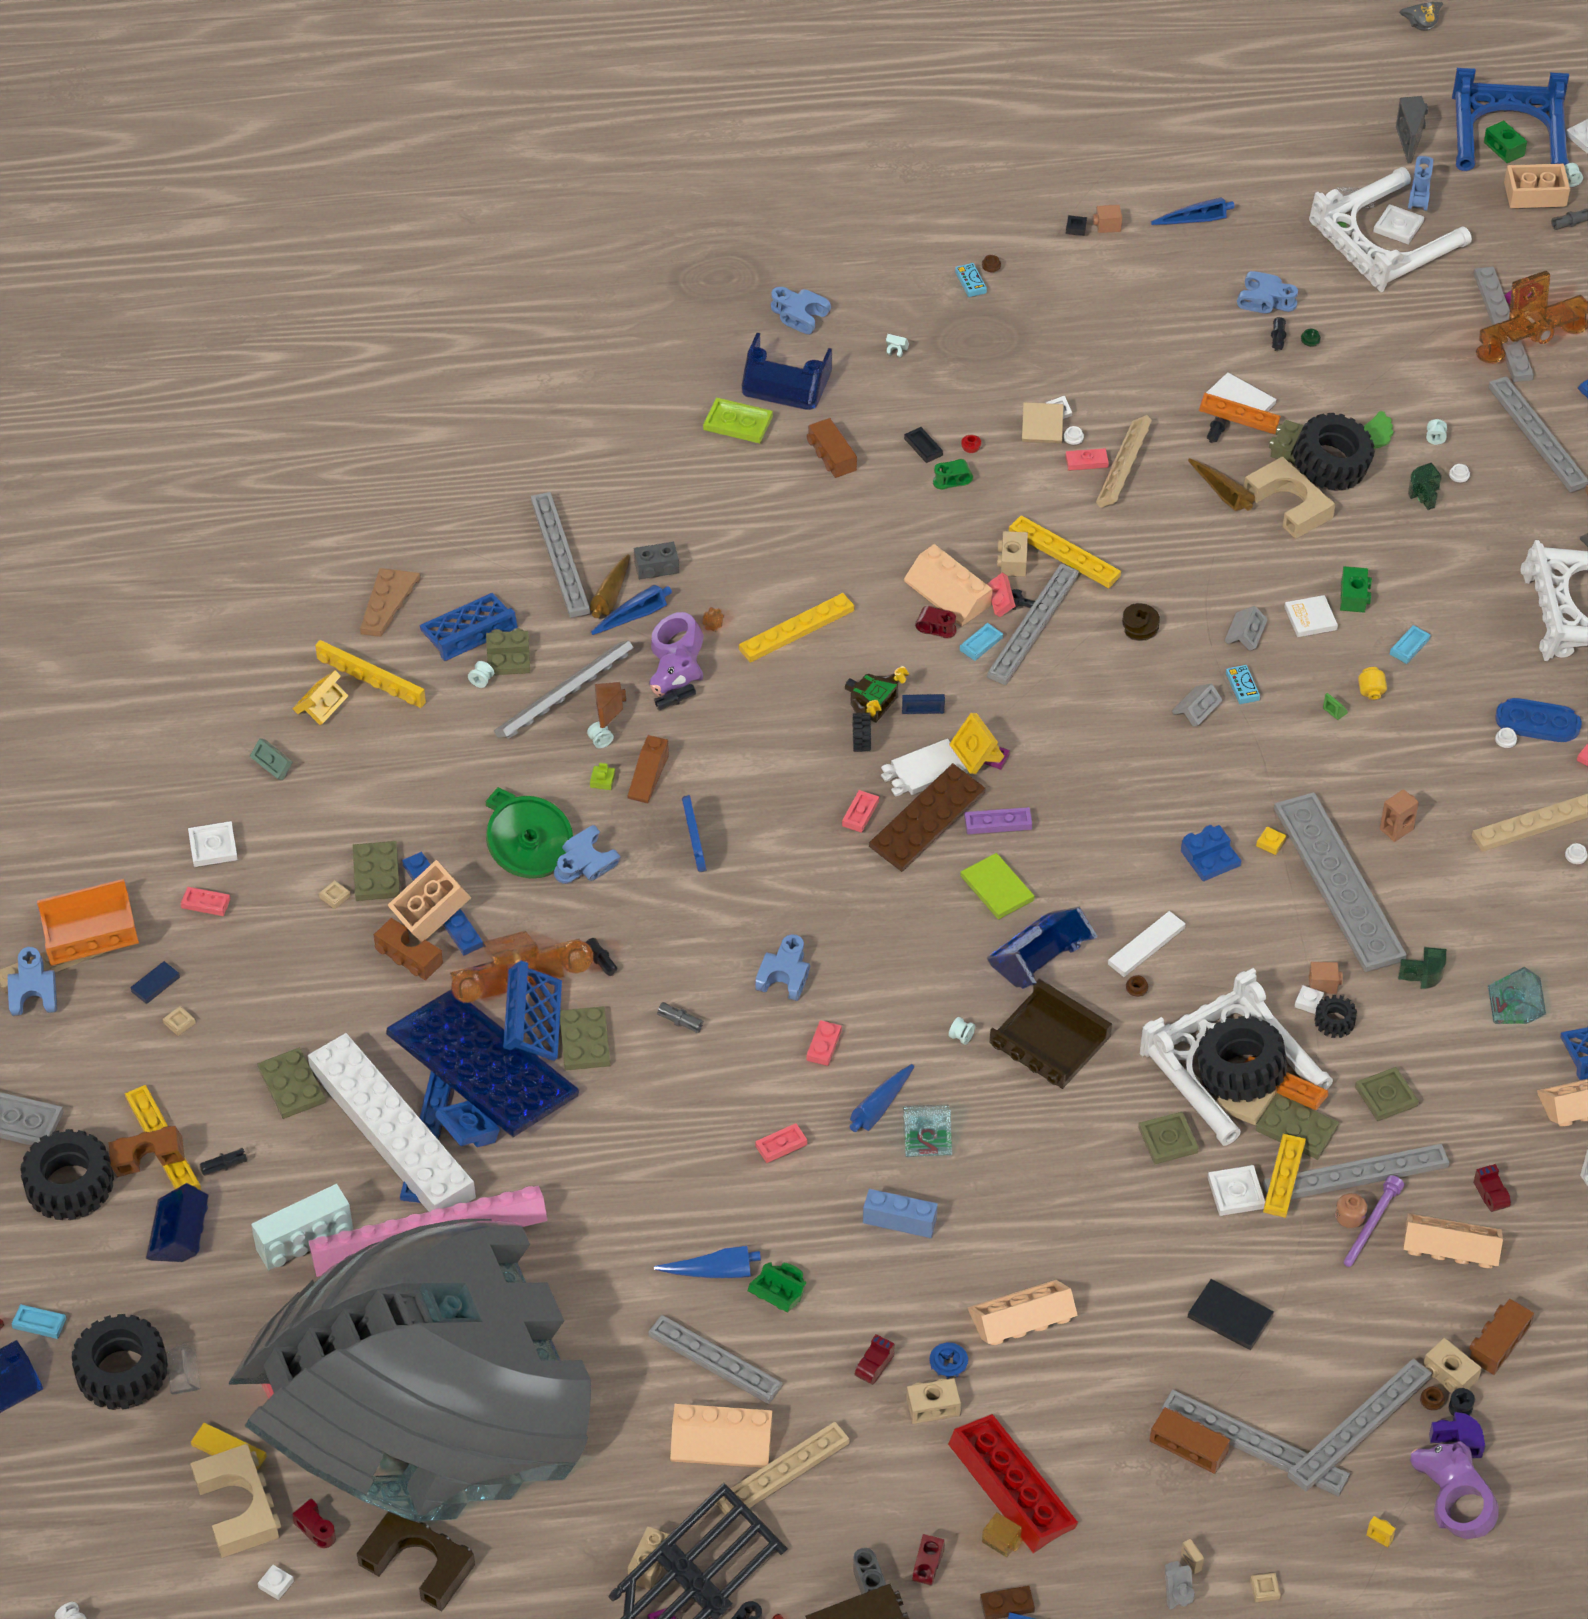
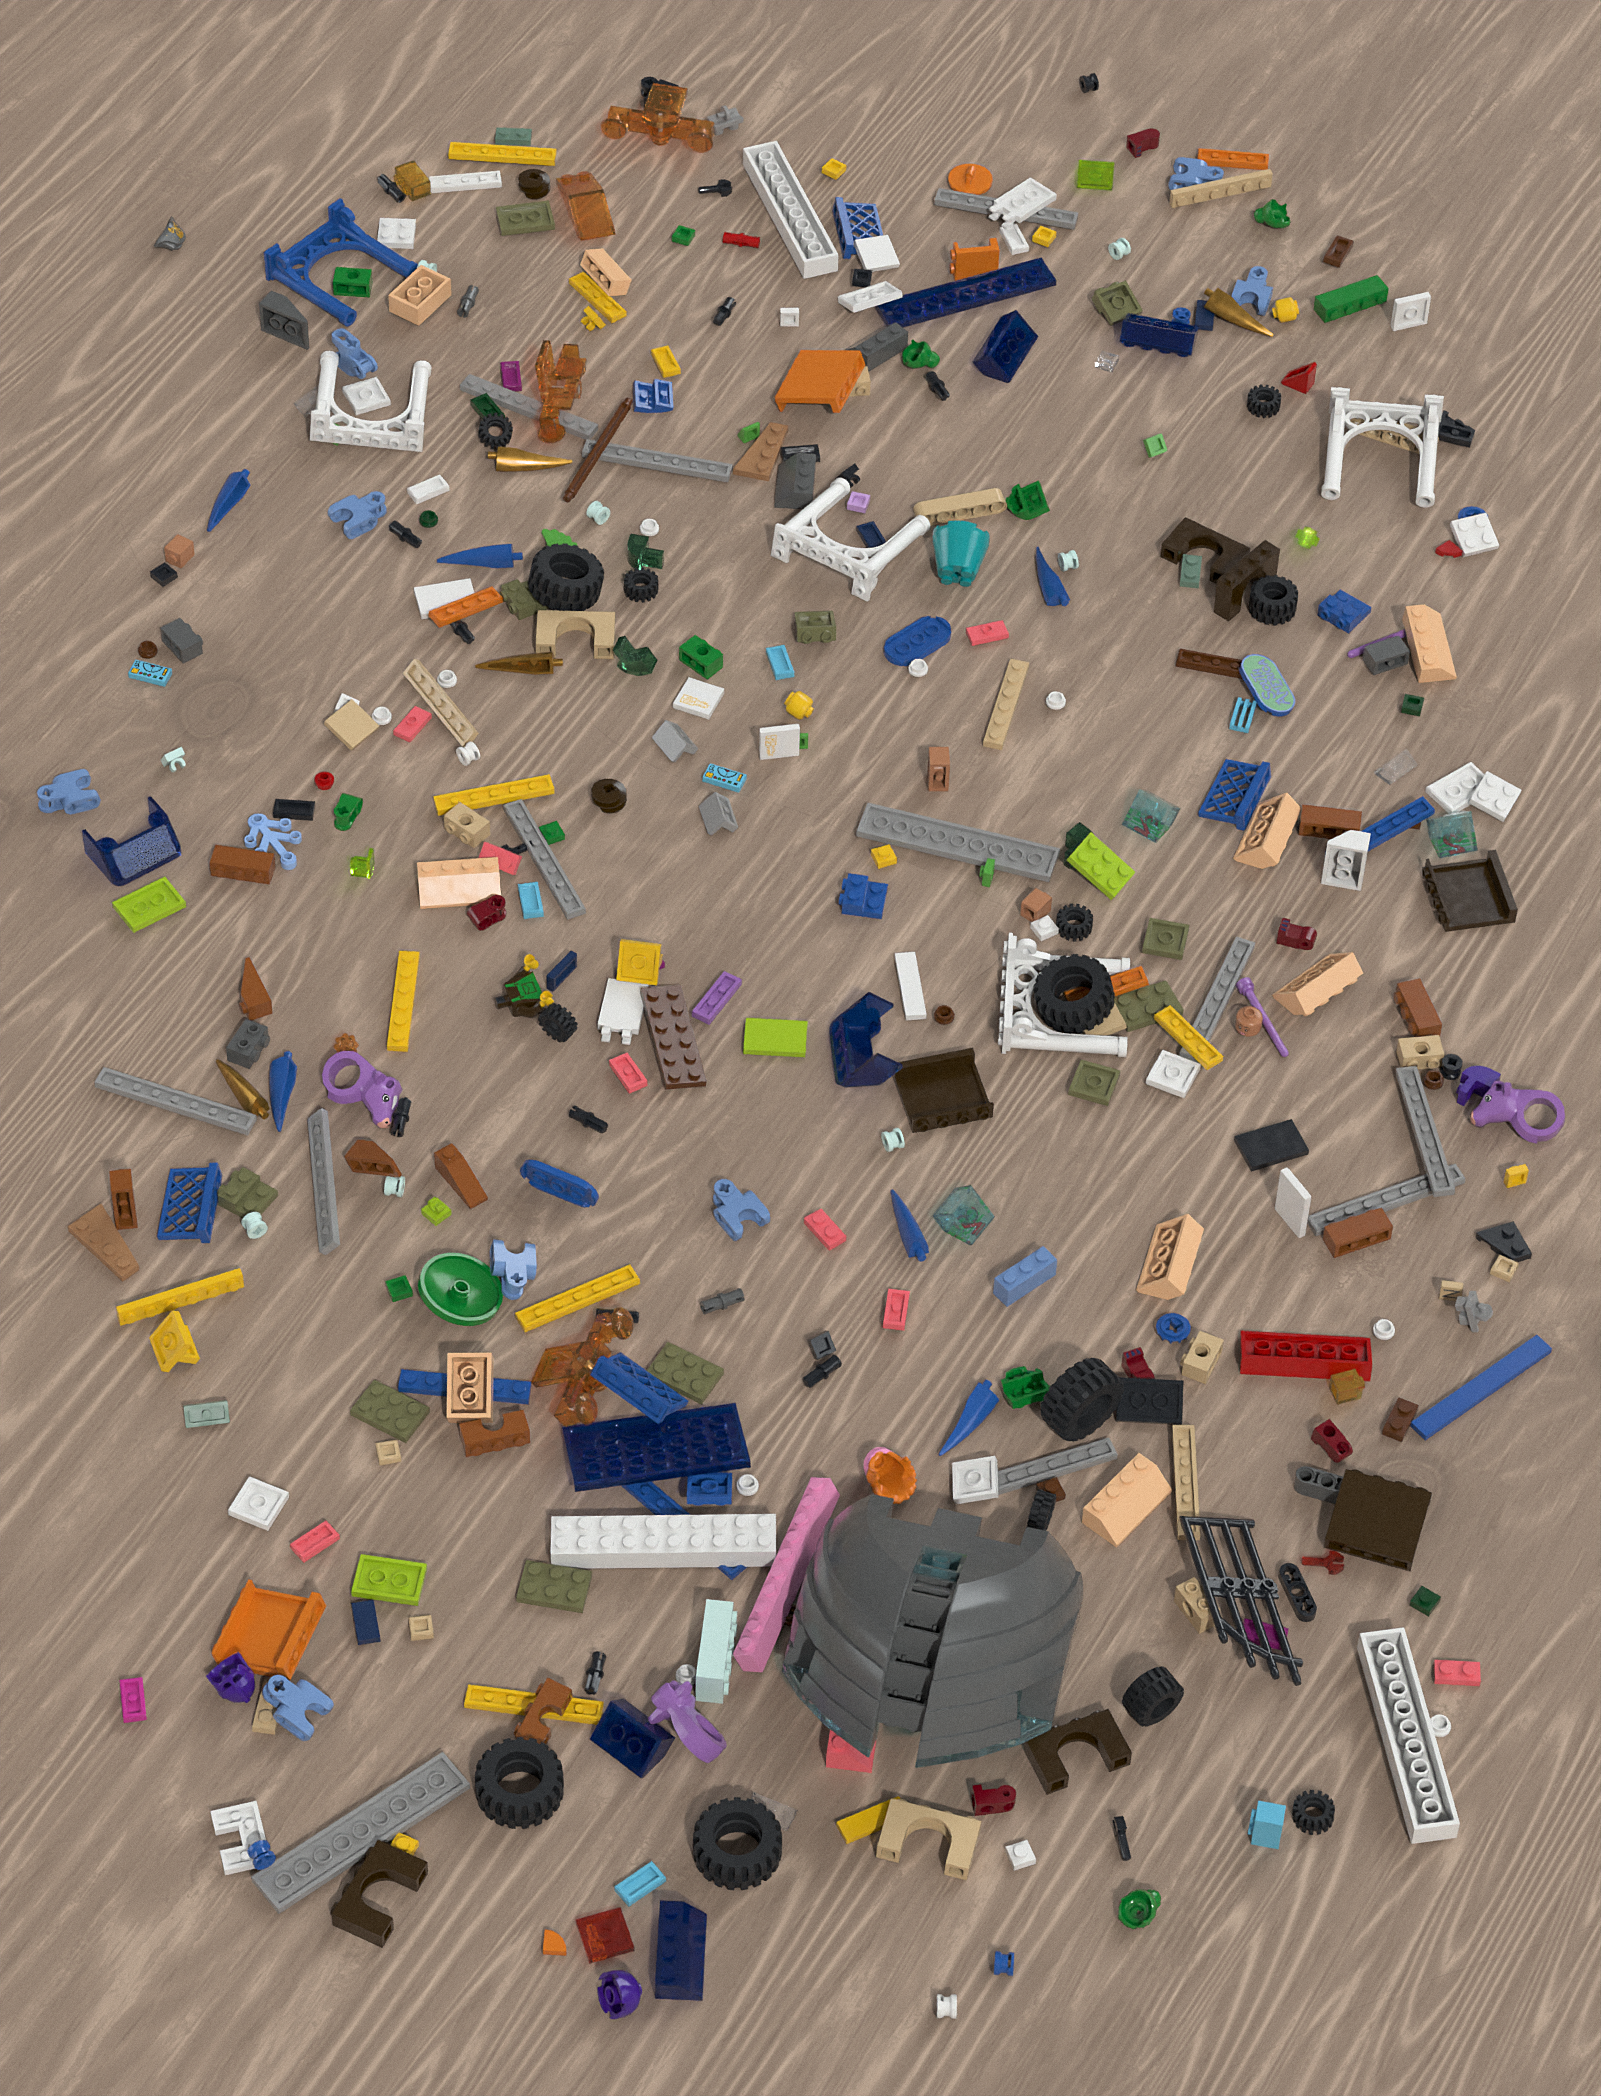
camera: 55 degrees left, 0 degrees up
none -> dark orange brick [109,1169,138,1230]
none -> dark grey brick [161,618,203,664]
none -> dark purple helmet [206,1652,255,1703]
none -> dark orange slope [239,957,273,1021]
none -> light blue plant [244,813,302,870]
none -> clear neon green panel [350,848,375,878]
none -> lime plate [351,1554,427,1606]
none -> white tile [407,475,450,504]
none -> blue piece [437,544,523,568]
none -> white plate [437,670,457,688]
none -> white wheel [456,741,480,766]
none -> dark green plate [470,393,505,419]
none -> black tyre [478,413,513,450]
none -> pearl gold piece [488,447,572,472]
none -> yellow tile [515,1264,640,1332]
none -> green plate [539,821,565,845]
none -> reddish brown piece [563,398,633,503]
none -> black axle [569,1105,608,1134]
none -> clear green brick [613,636,658,676]
none -> black tyre [624,567,659,603]
none -> medium lavender animal [648,1680,727,1763]
none -> white plate [736,1474,759,1496]
none -> white tile [759,724,800,760]
none -> olive plate [795,611,836,644]
none -> black axle [802,1355,842,1388]
none -> black plate [807,1330,836,1360]
none -> orange hair [864,1447,917,1504]
none -> white plate [952,1456,998,1505]
none -> bright green plate [979,858,995,887]
none -> black tyre [1027,1489,1056,1531]
none -> reddish brown plate [1036,1477,1066,1502]
none -> black tyre [1040,1358,1124,1442]
none -> lime plate [1067,832,1135,900]
none -> black tile [1116,1377,1184,1425]
none -> black tyre [1122,1666,1184,1727]
none -> white tile [1275,1167,1311,1238]
none -> white plate [1373,1319,1395,1340]
none -> black wing [1476,1221,1532,1262]

